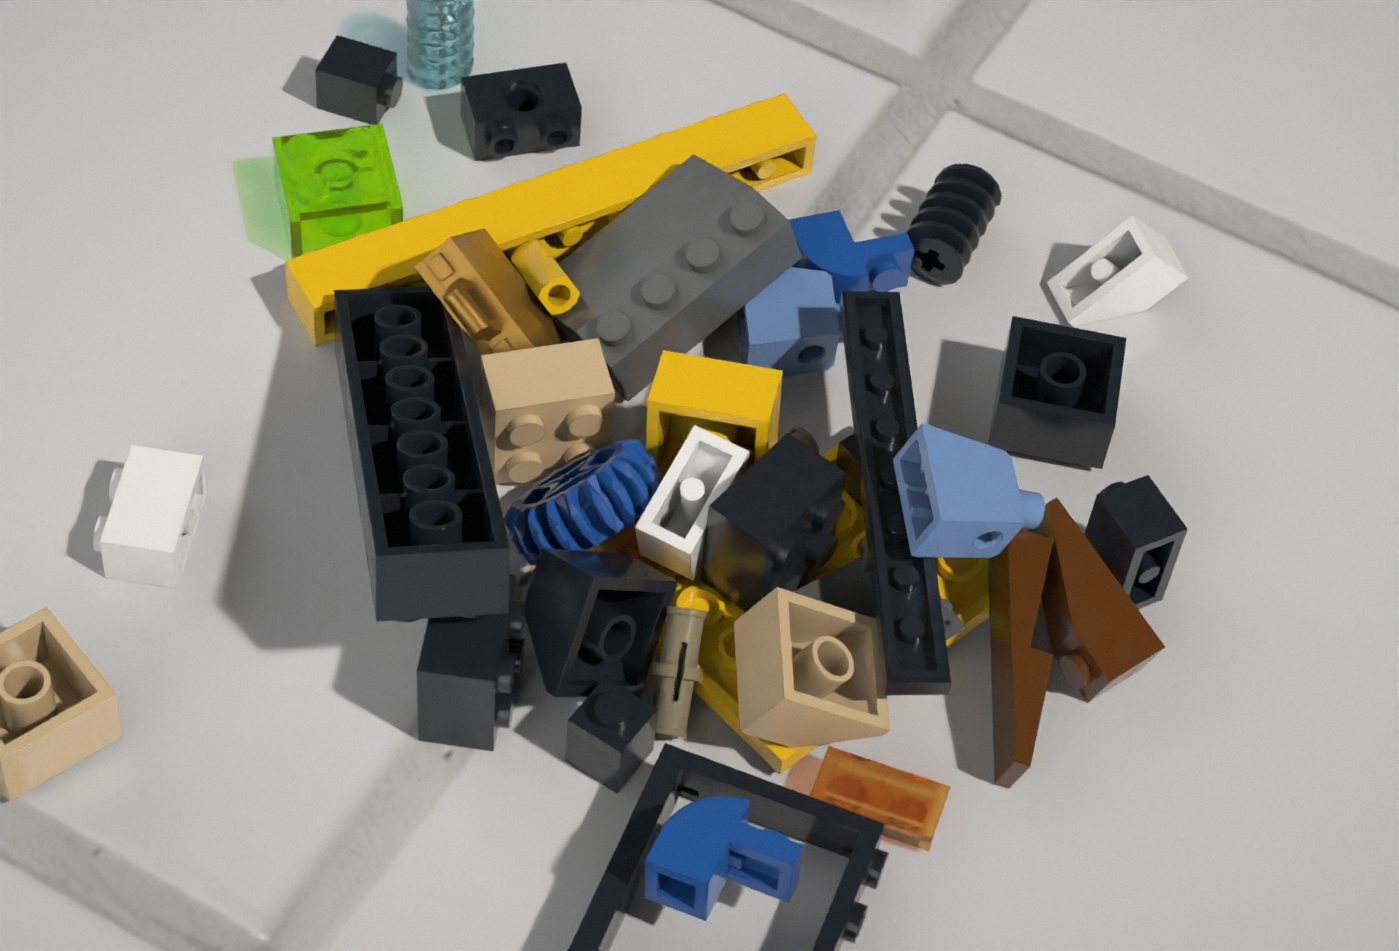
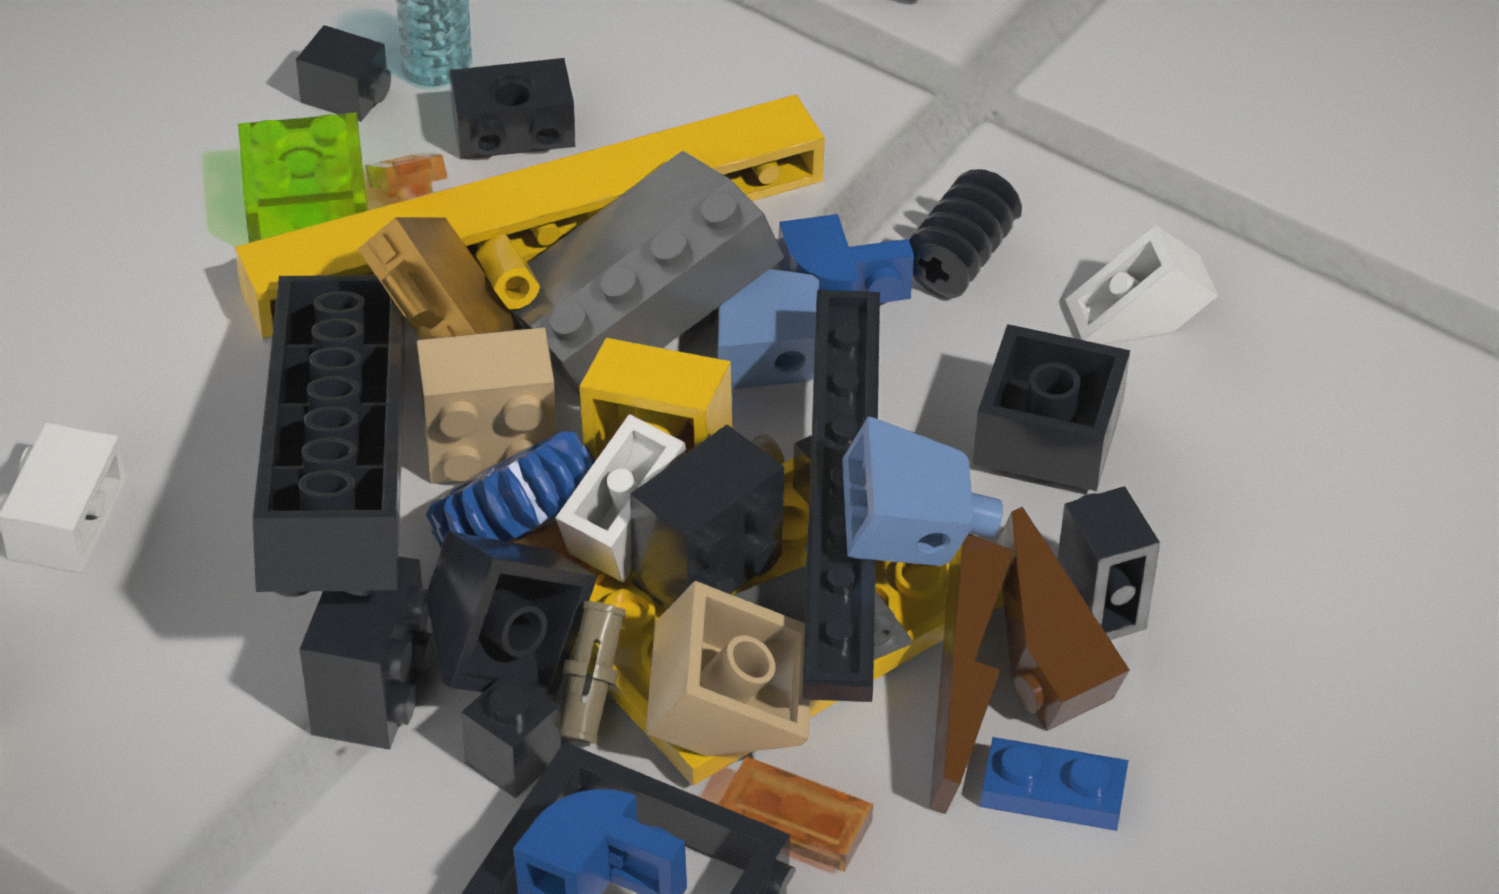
camera: 10 degrees right, 5 degrees down
none -> clear orange plate [365,152,448,200]
none -> blue plate [980,737,1129,831]

